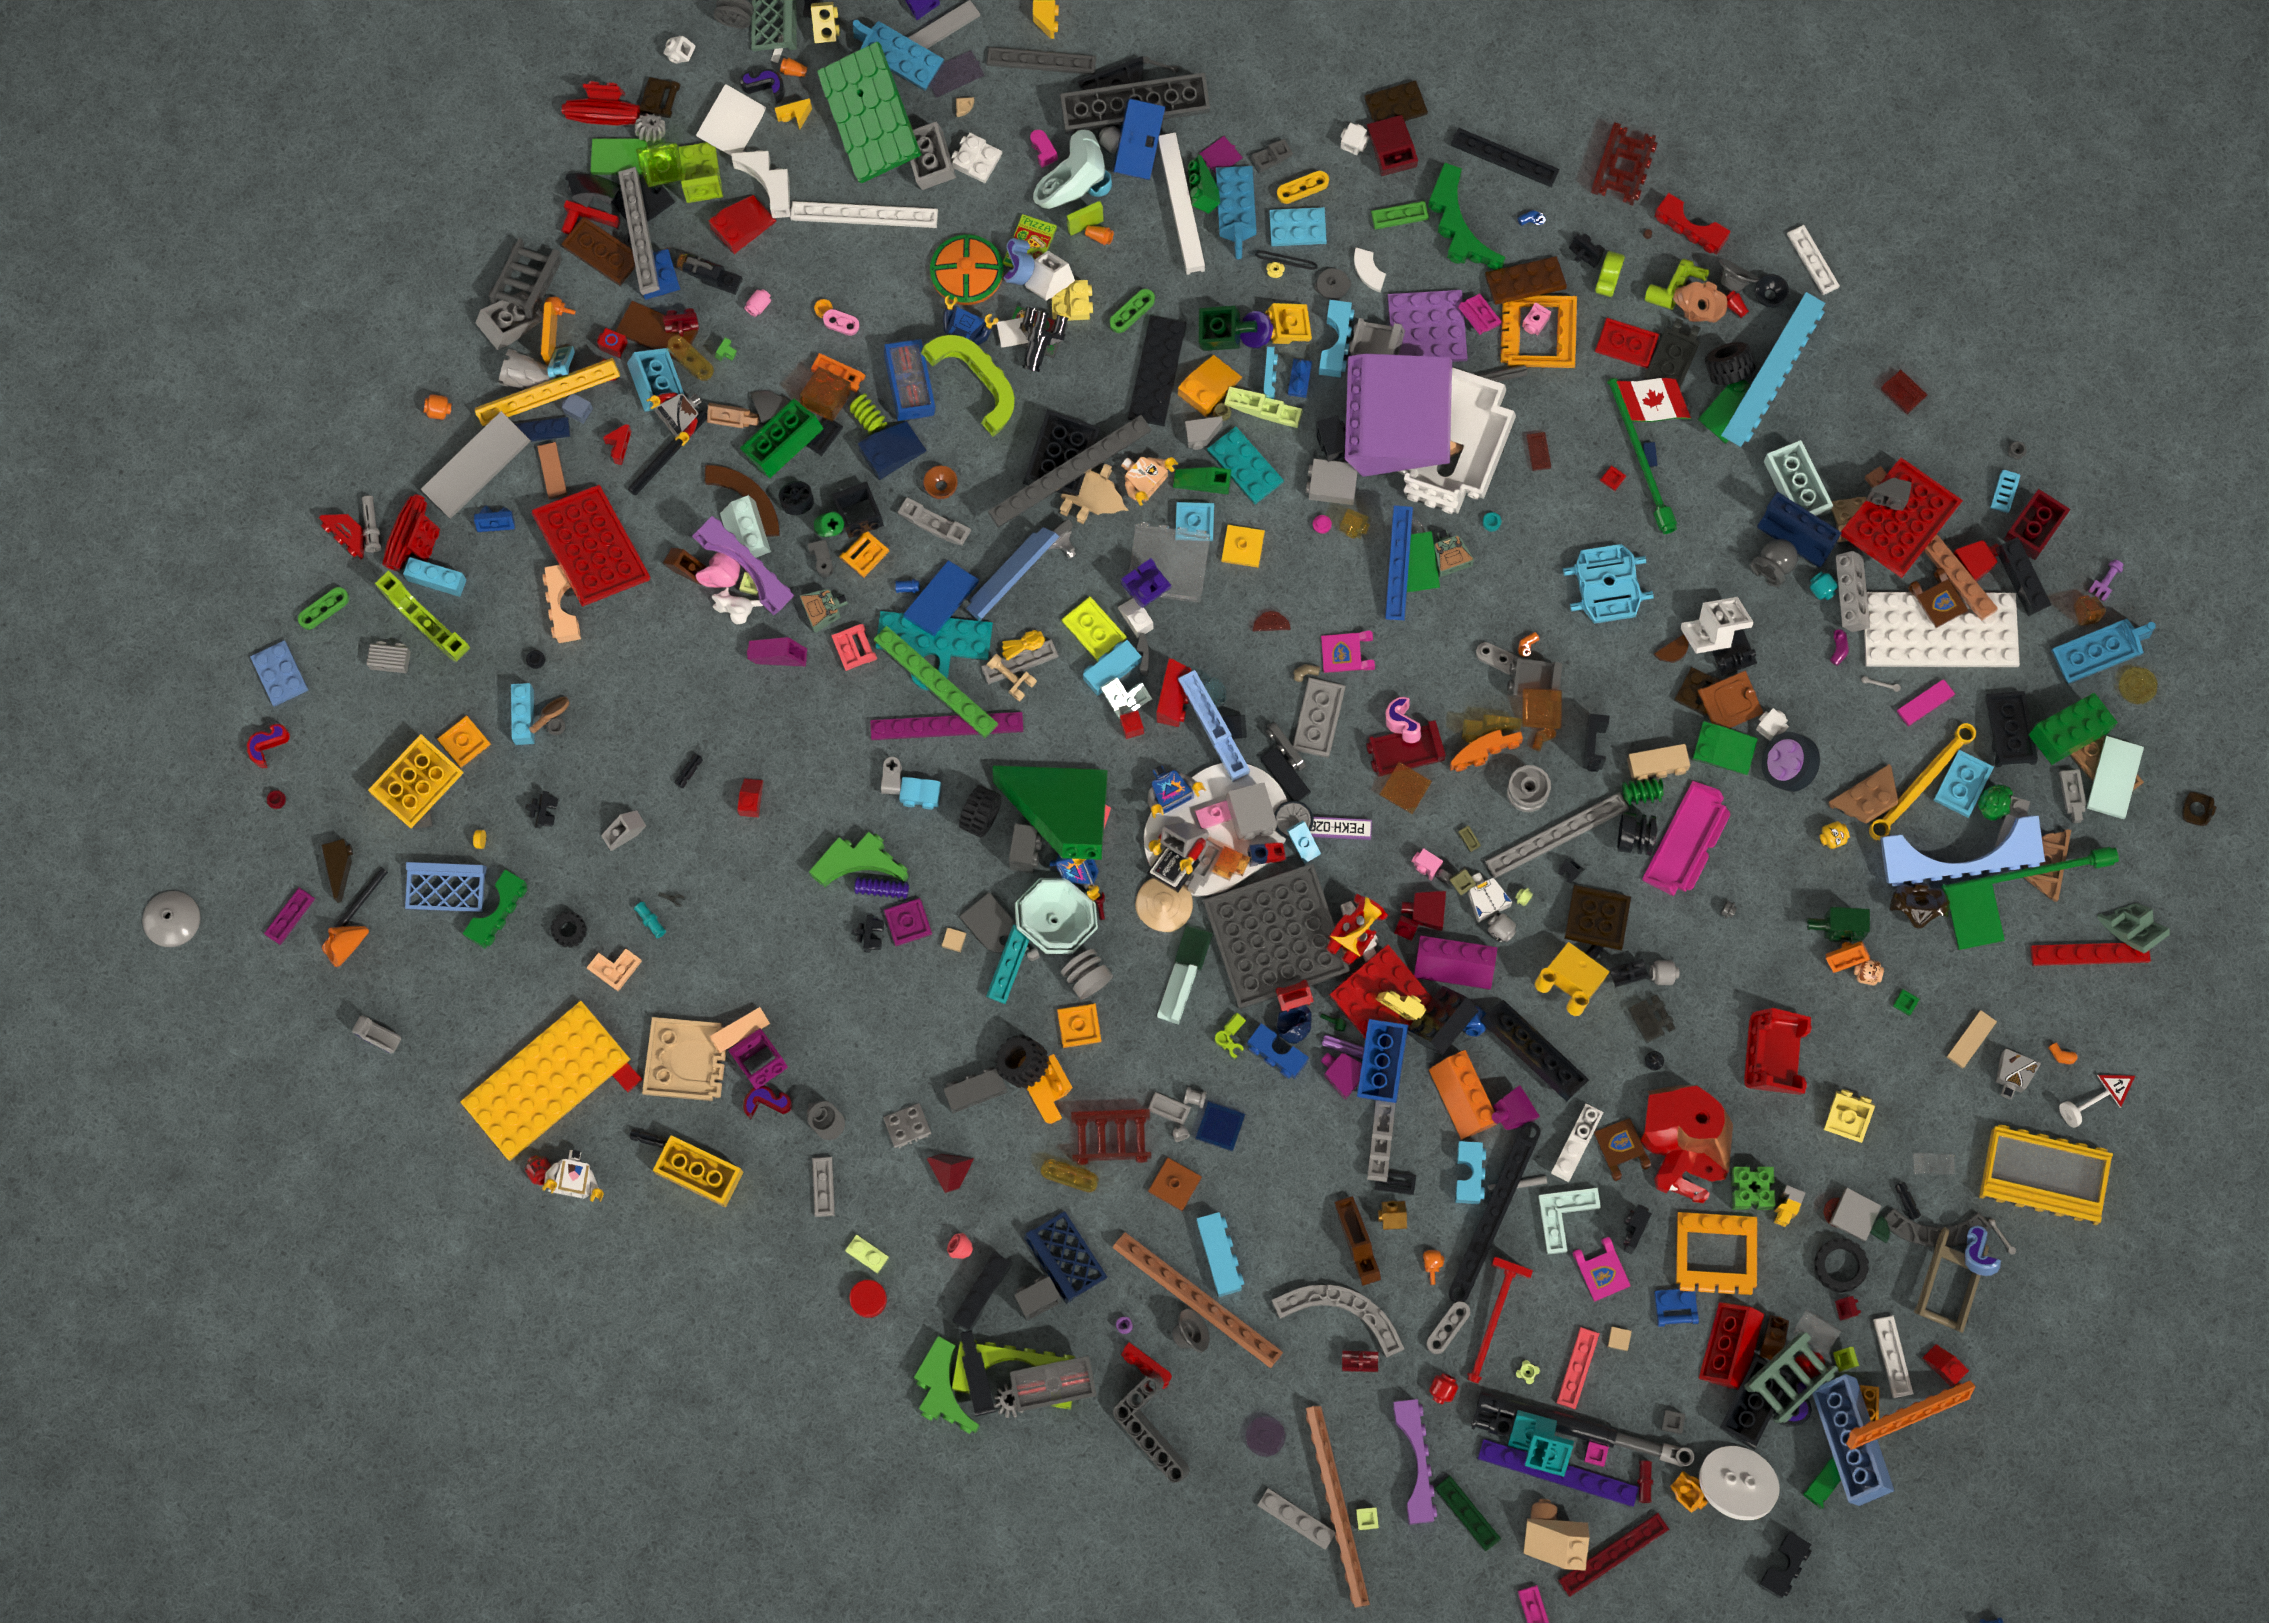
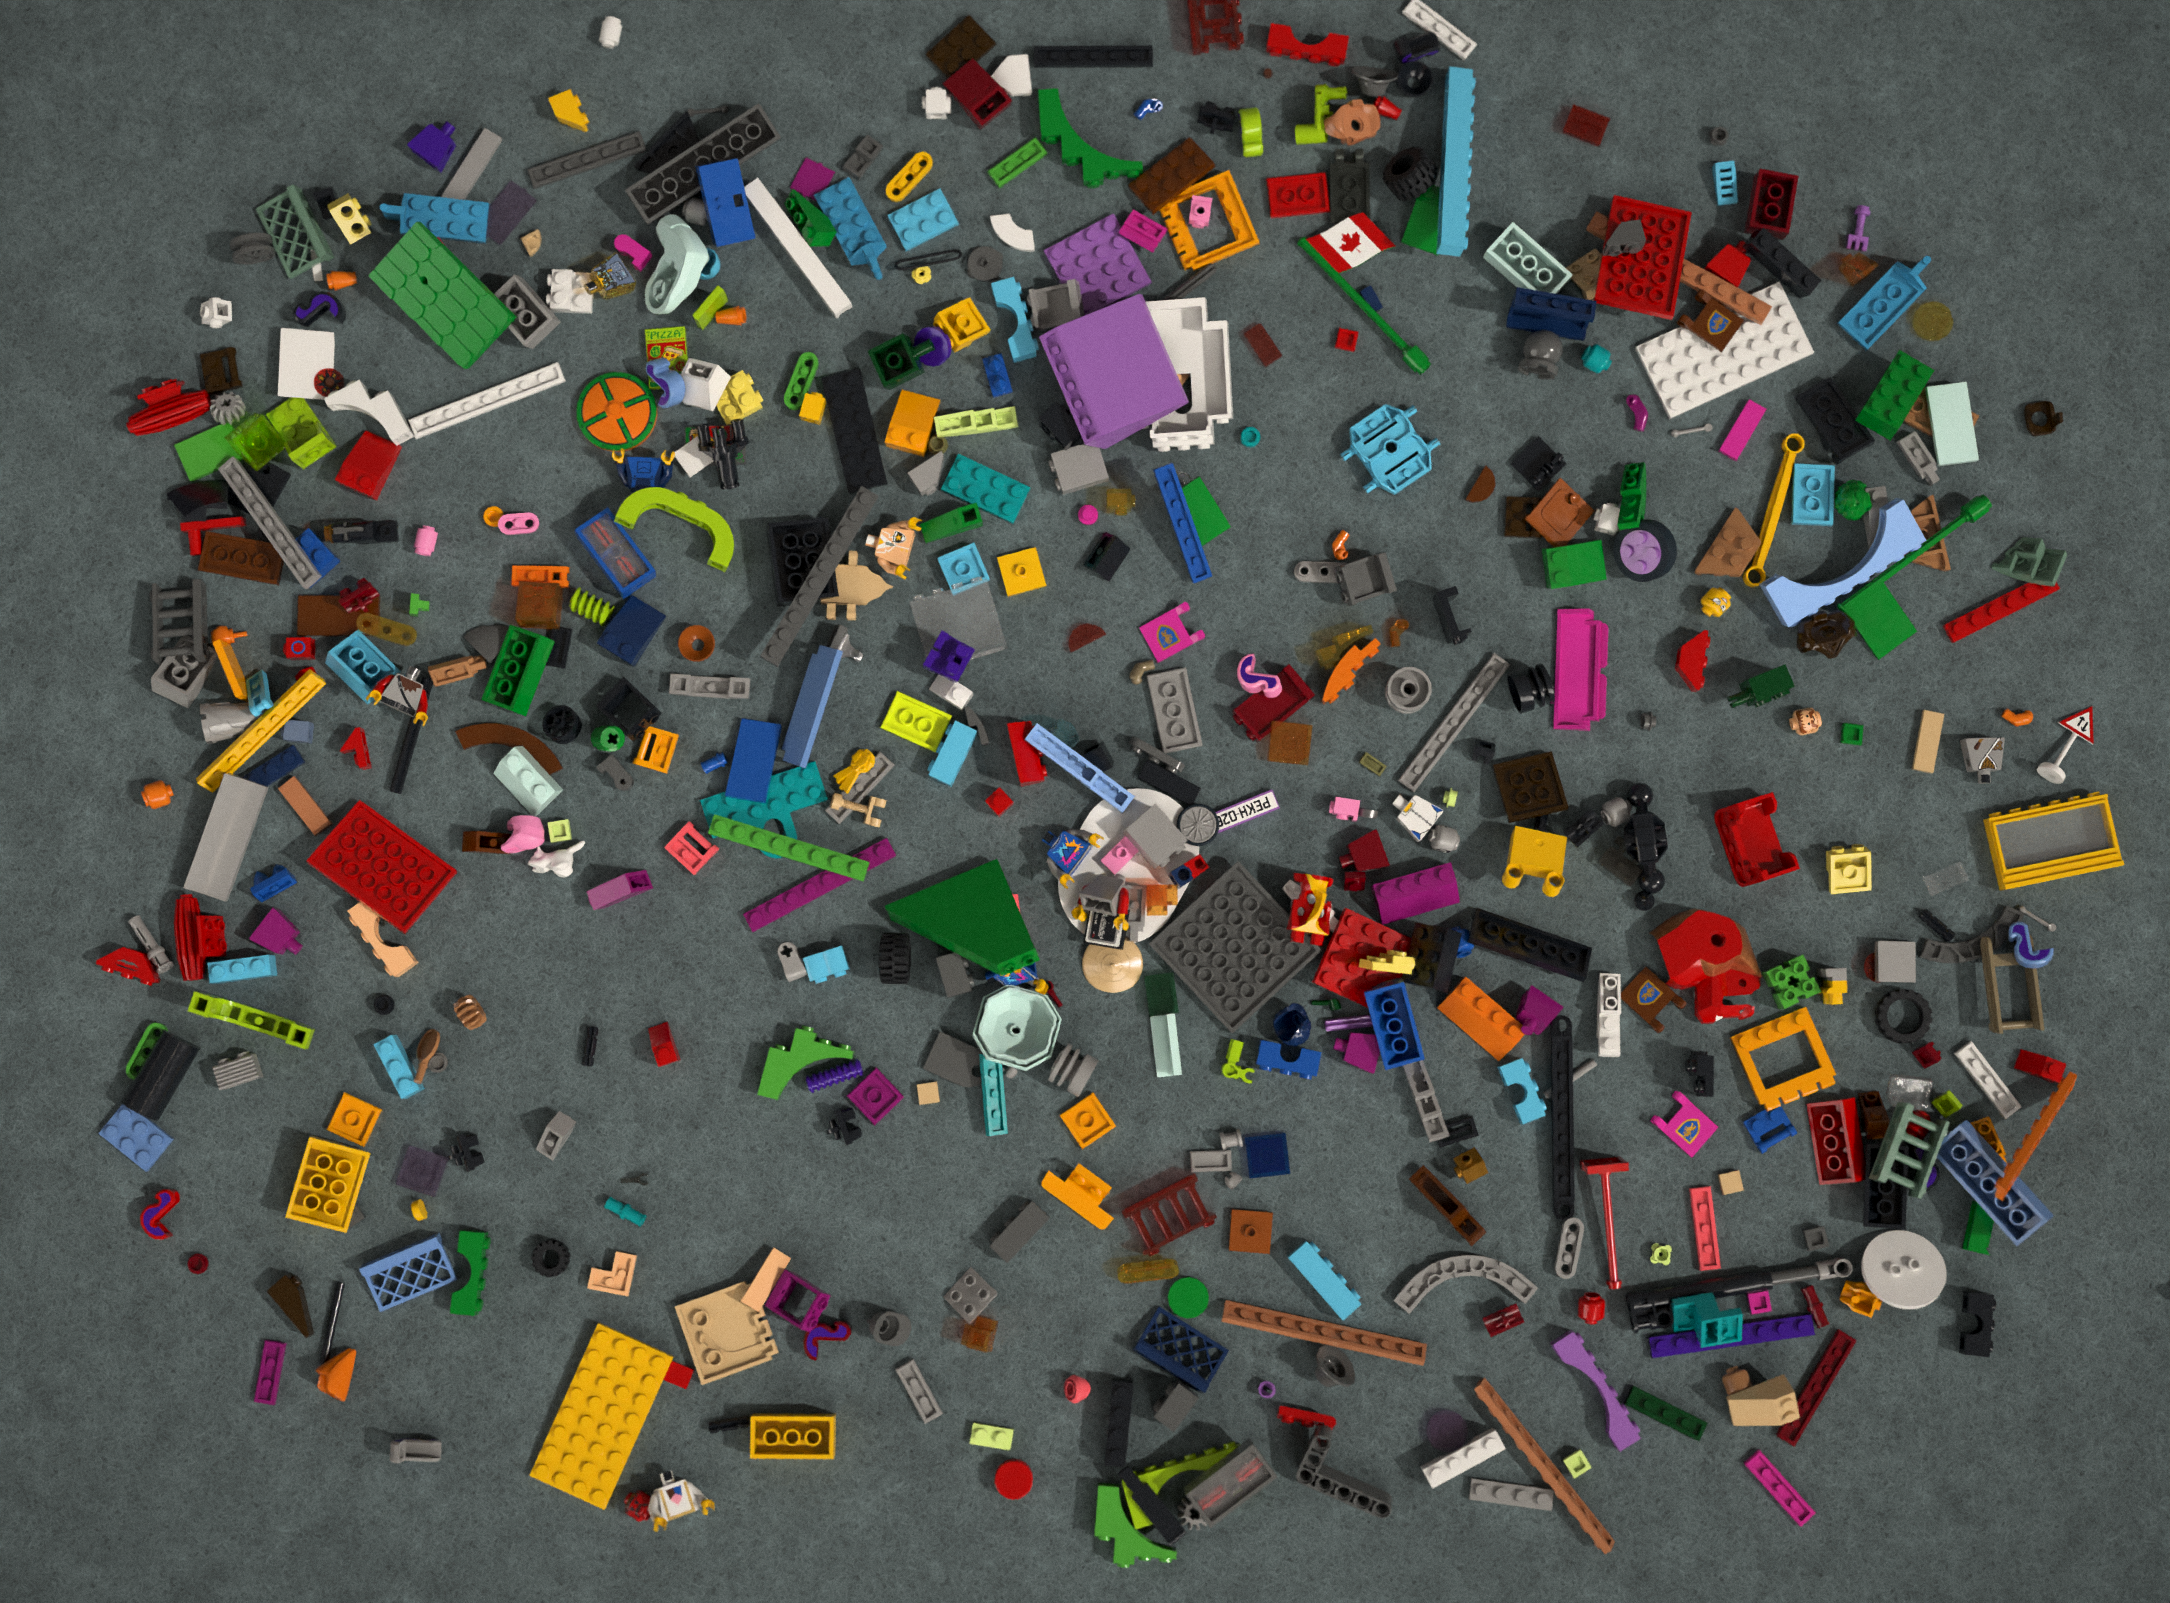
camera: 30 degrees left, 10 degrees up
light grey dish [142,891,200,947] -> none
medium lavender arch [692,516,794,615] -> none
yellow slope [775,98,812,129] -> none
torso [800,589,848,633] -> none
dark red slope [927,1154,974,1193] -> none
black tyre [995,1034,1049,1088] -> none
light aqua plate [1100,677,1152,719] -> none
medium azure plate [1264,347,1278,399] -> none
red piece [1275,980,1313,1012] -> none
plate [1287,820,1321,863] -> none
orange piece [1423,1250,1444,1285] -> none
torso [1434,530,1474,578] -> none
olive tile [1449,868,1477,895] -> none
clear orange tile [1522,688,1562,729] -> none
light aqua plate [1538,1188,1601,1255] -> none
green piece [1622,778,1664,806] -> none
tan brick [1627,744,1690,782] -> none
white bracket [1681,597,1753,654] -> none
orange tile [1826,941,1870,973] -> none
light grey brick [1836,551,1870,632] -> none
clear green tile [1870,1216,1891,1244] -> none
none -> black brick [121,1029,200,1121]
none -> magenta torso [249,908,303,955]
none -> piece [314,368,344,397]
none -> clear purple tile [396,1145,448,1197]
none -> medium nougat gear [454,994,486,1030]
none -> torso [584,252,636,300]
none -> yellow brick [799,392,826,425]
none -> clear orange brick [961,1316,999,1353]
none -> white slope [991,55,1032,96]
none -> black panel [1083,532,1130,581]
none -> green tile [1168,1277,1209,1319]
none -> black animal [1393,32,1441,64]
none -> white arch [1420,1427,1506,1488]
none -> green slope [1617,462,1646,530]
none -> black piece [1623,783,1668,894]
none -> red slope [1675,630,1711,692]

